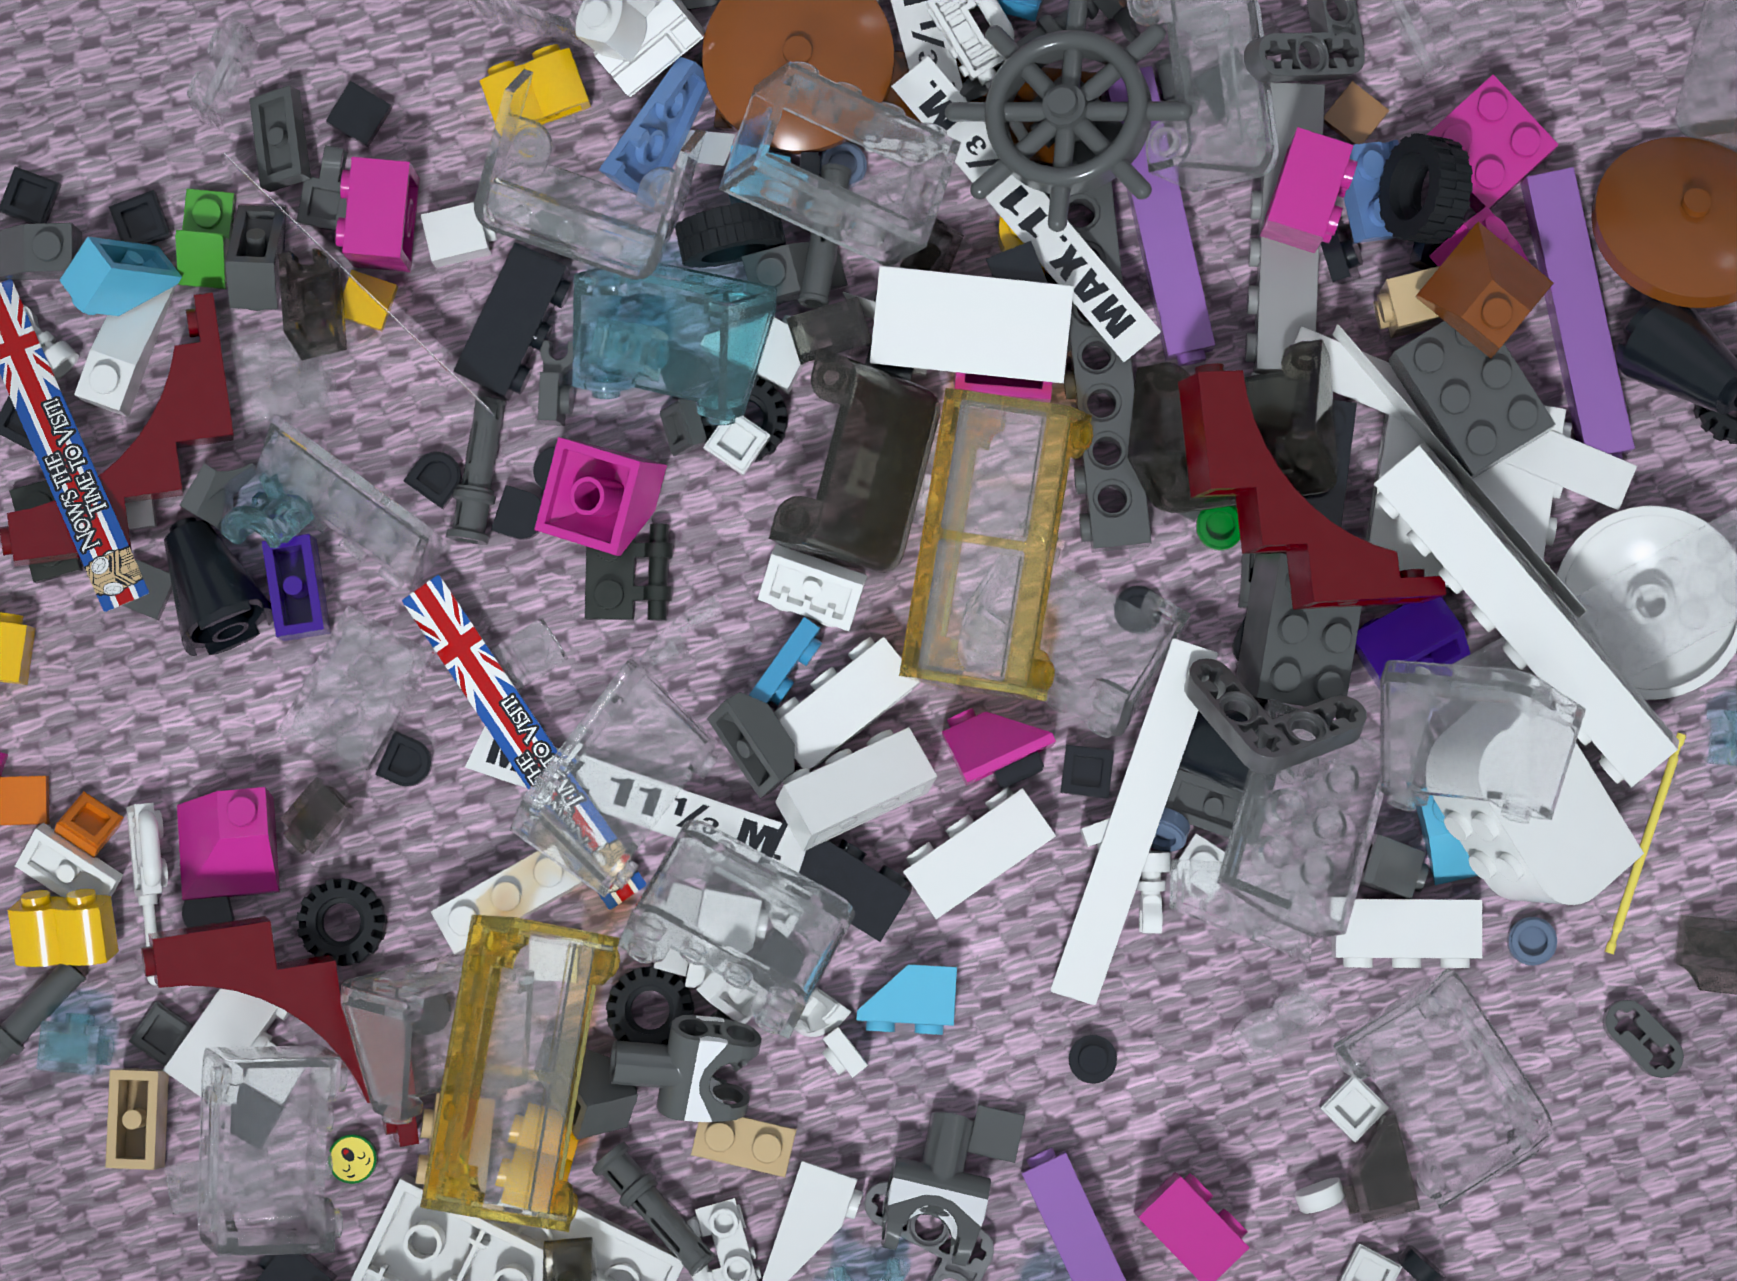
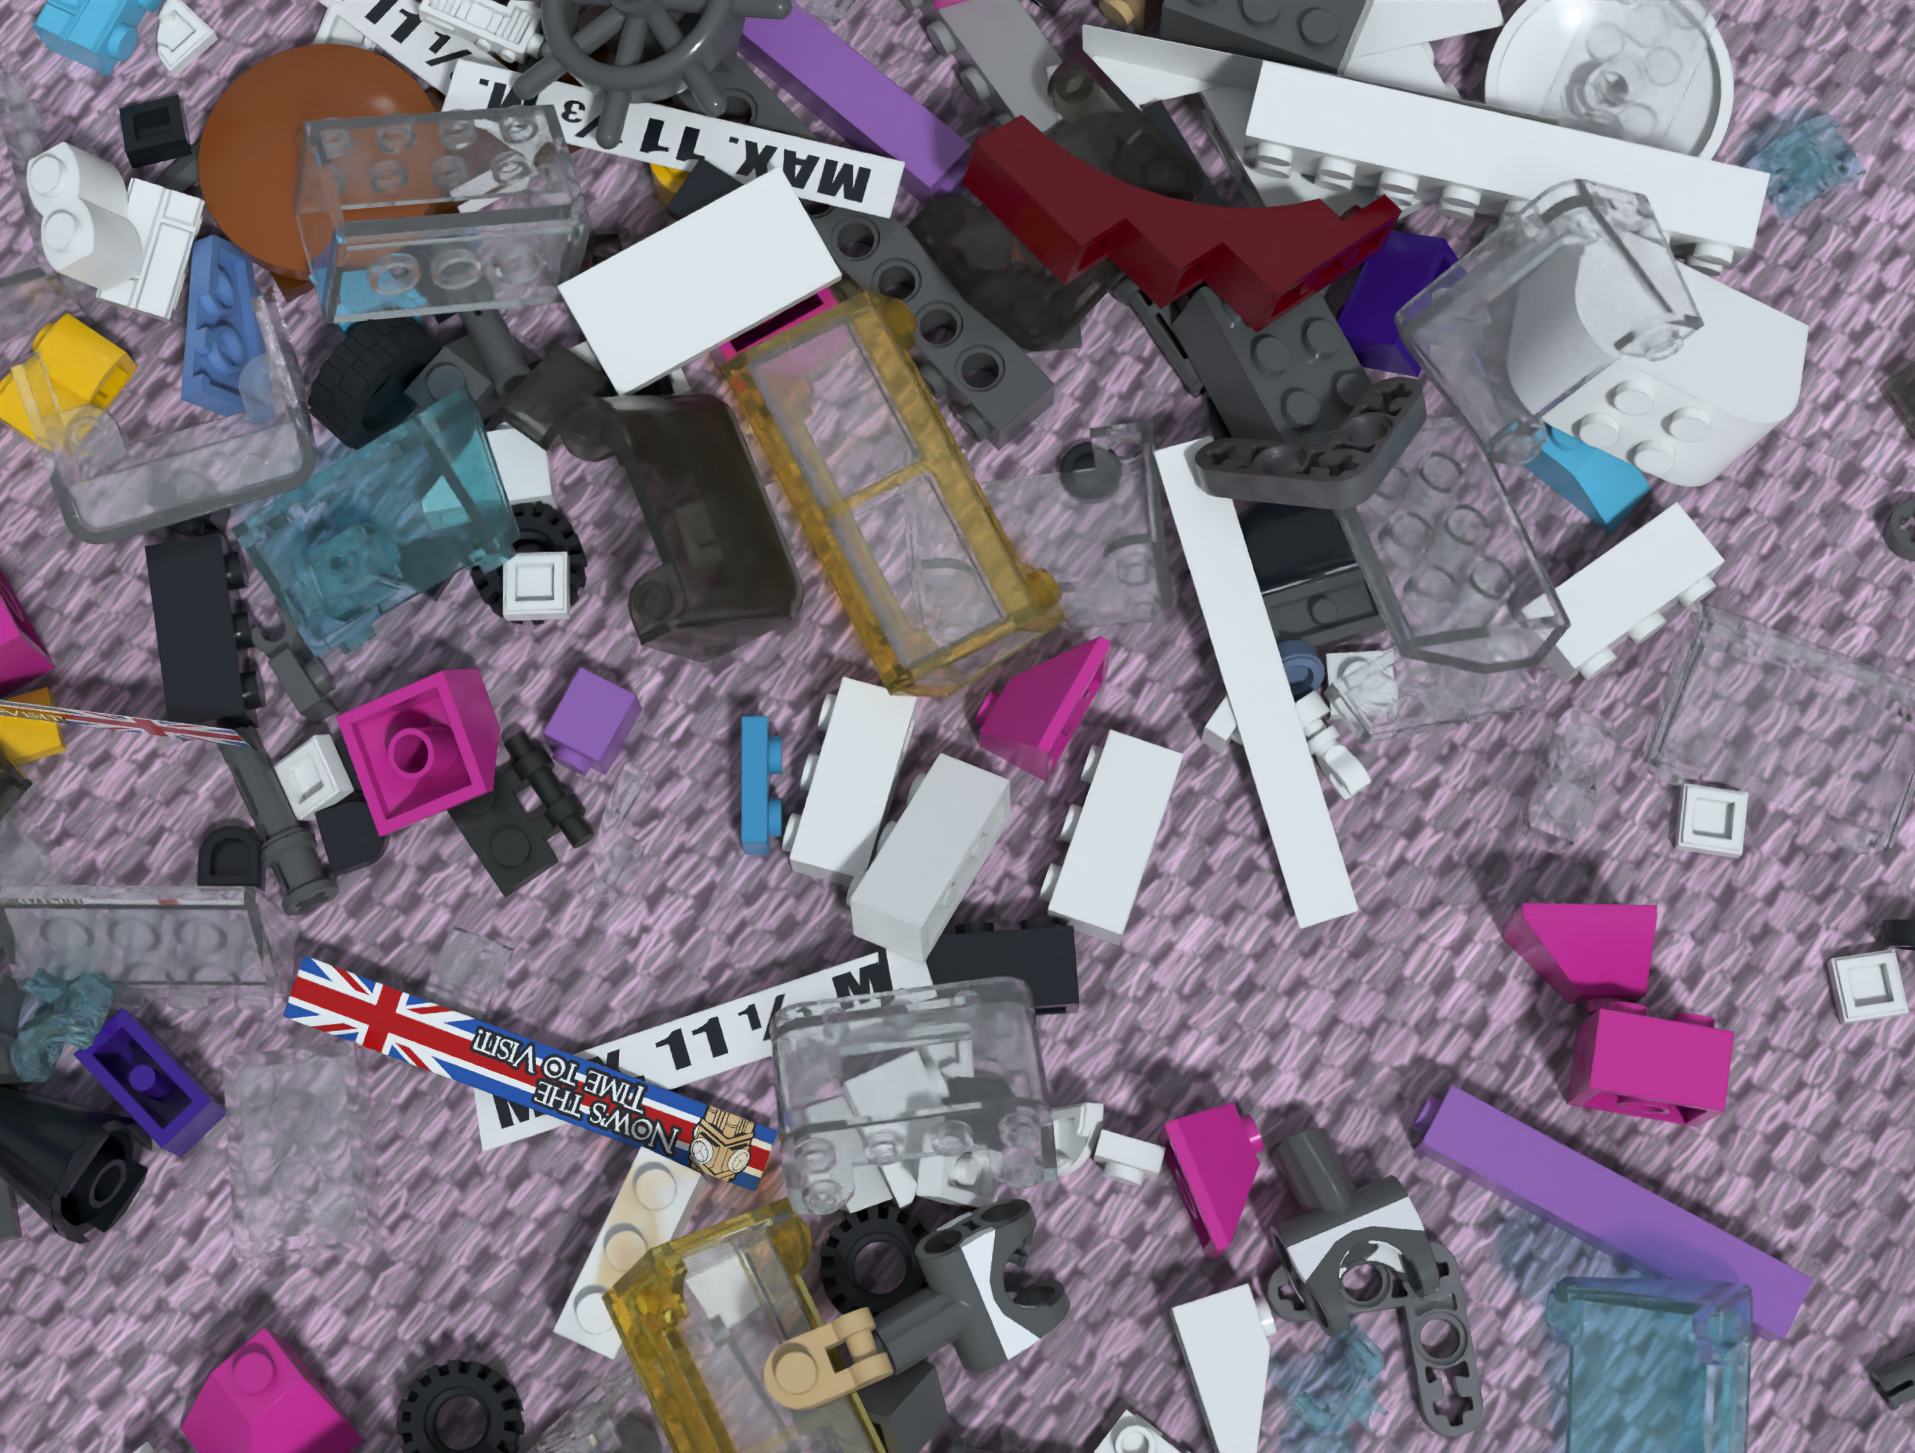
camera: 40 degrees left, 10 degrees down
clear smoke slope [280,777,361,855] -> none
black tile [375,731,432,787] -> none
white brick [421,201,497,268] -> none
clear windscreen [510,658,720,898] -> none
dark grey tile [660,396,707,457] -> none
white sticker [677,130,736,166] -> none
tan plate [691,1117,797,1177] -> none
dark grey slope [707,692,795,799] -> none
white bracket [758,544,868,631] -> none
medium azure slope [856,964,957,1035] -> none
dark grey tile [968,1104,1026,1163] -> none
black tile [992,751,1044,789] -> none
black plate [1060,744,1114,799] -> none
black plate [1068,1035,1117,1084] -> none
green tile [1196,502,1240,551] -> none
white tile [1294,1177,1346,1214] -> none
clear smoke slope [1343,1112,1420,1224] -> none
dark grey slope [1349,834,1429,899] -> none
sand blue tile [1507,917,1557,965] -> none
light yellow piece [1604,733,1686,955] -> none
none -> white tile [273,734,354,822]
none -> medium lavender brick [543,667,642,776]
none -> tan plate [763,1307,894,1411]
none -> dark pink slope [1157,1102,1264,1262]
none -> dark pink slope [1503,903,1657,1015]

